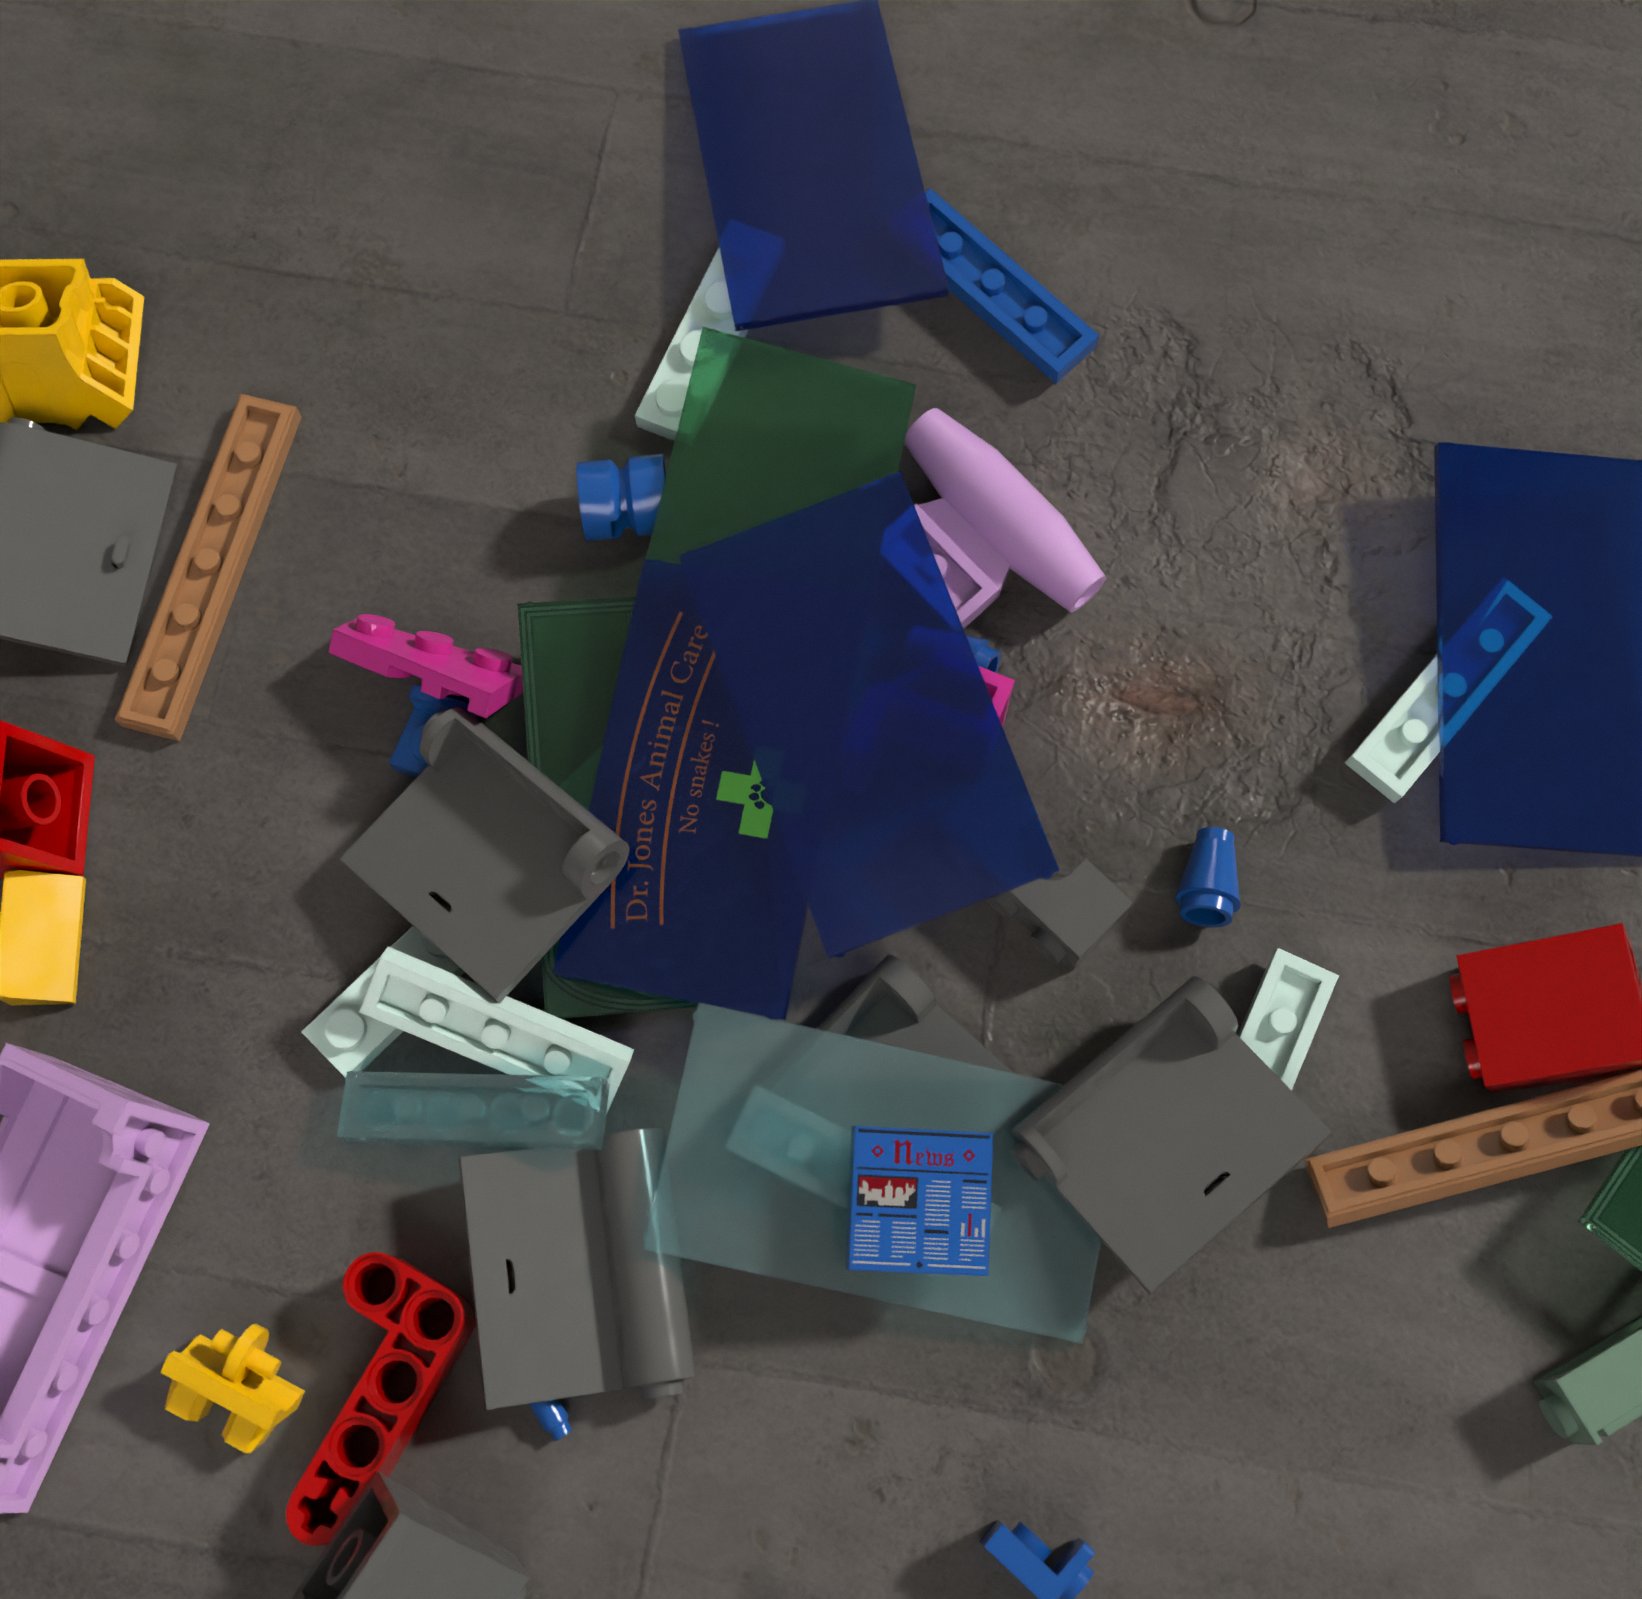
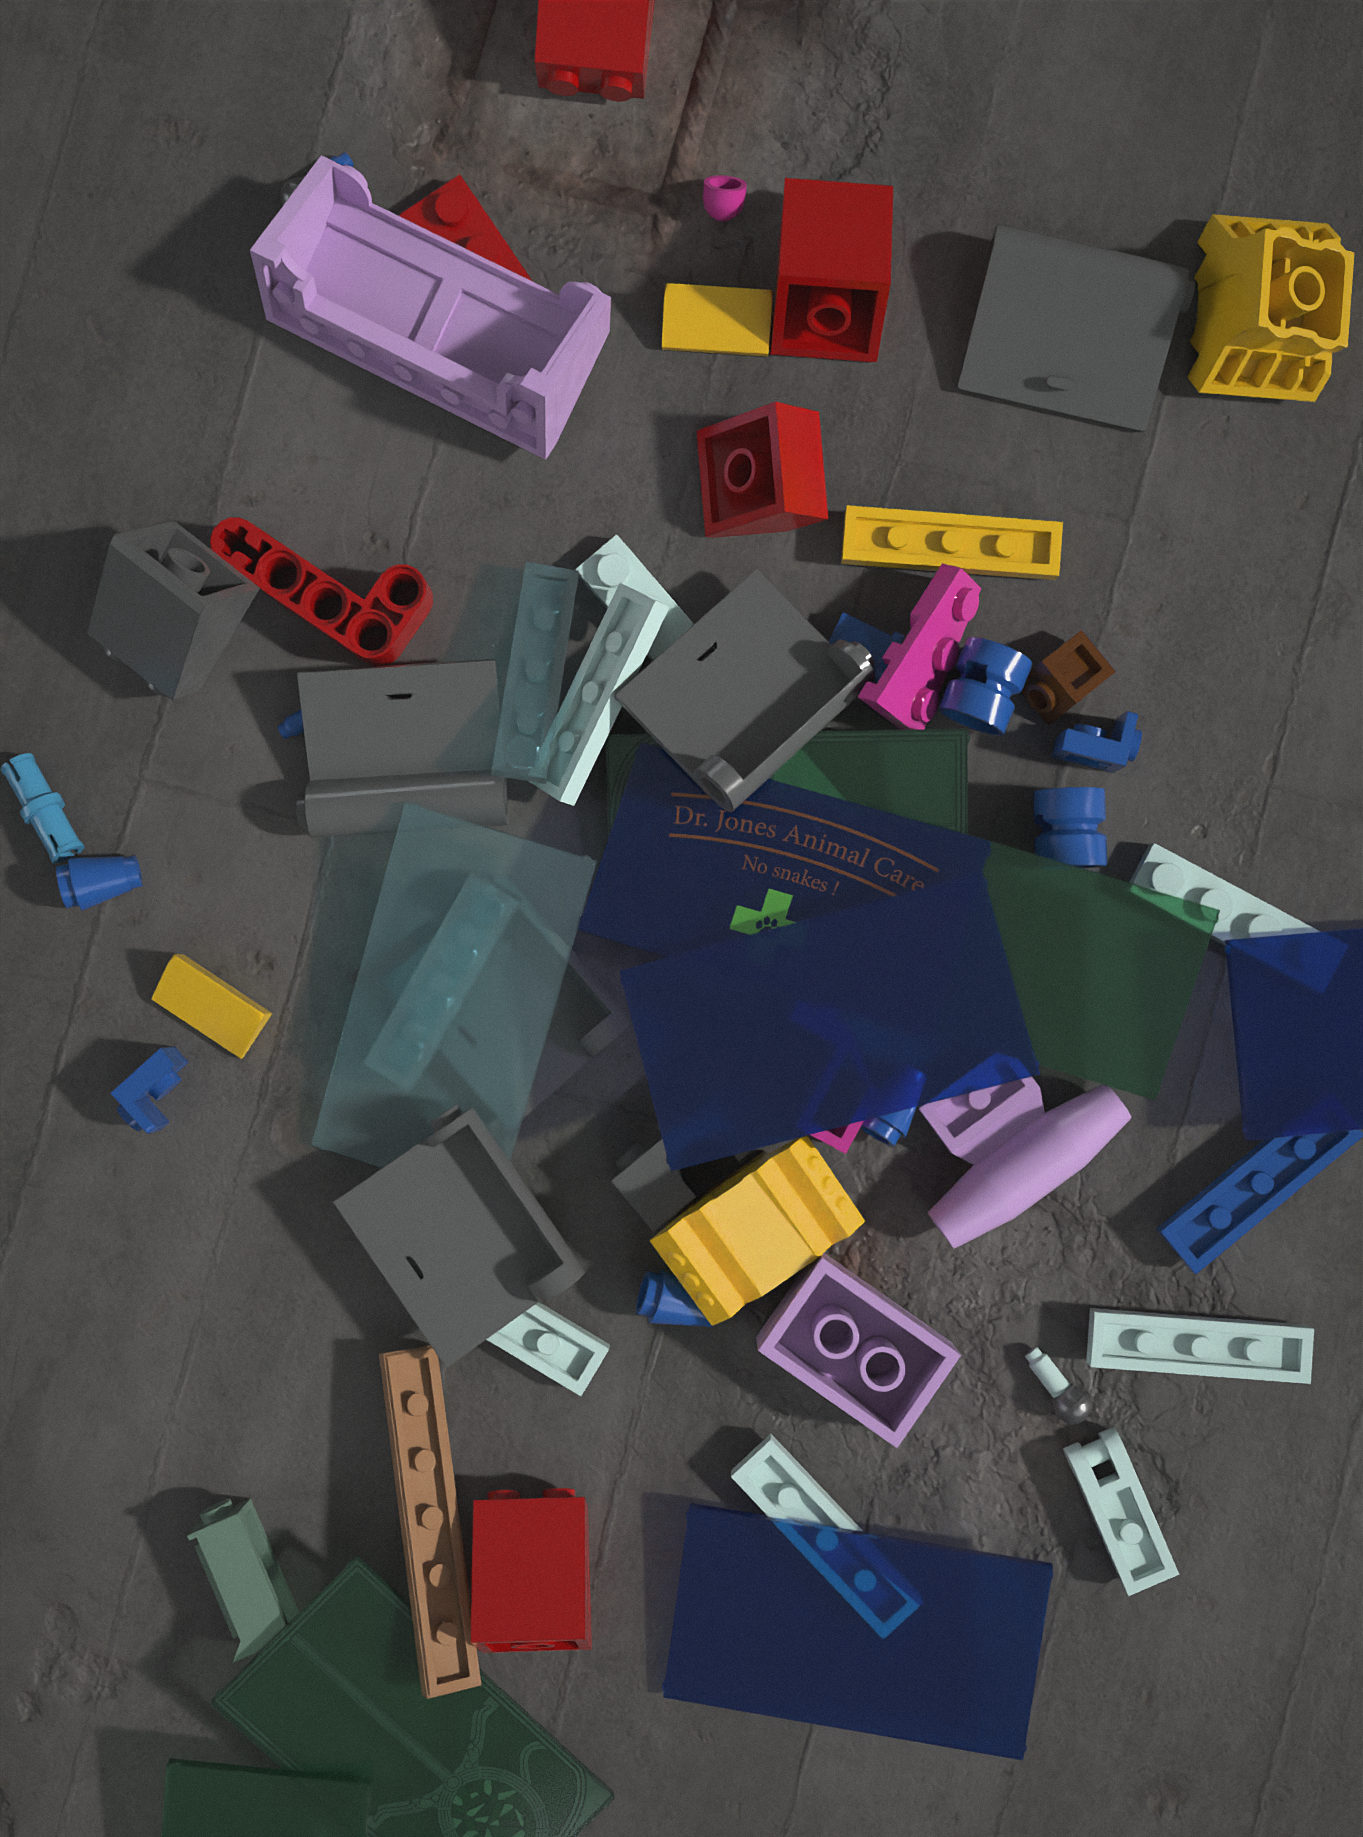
camera: 95 degrees right, 15 degrees up
medium nougat tile [114,393,302,742] -> none
yellow hips [160,1323,305,1453] -> none
blue tile [845,1126,993,1276] -> none
none -> yellow slope [151,954,273,1059]
none -> yellow slope [649,1134,865,1326]
none -> red slope [696,401,828,538]
none -> lavender brick [756,1253,961,1448]
none -> yellow plate [841,505,1063,580]
none -> blue wheel [937,637,1033,736]
none -> reddish brown bracket [1021,630,1116,724]
none -> piece [1025,1347,1092,1425]
none -> blue bracket [1051,711,1142,773]
none -> light aqua plate [1063,1427,1179,1596]
none -> light aqua plate [1086,1308,1314,1384]

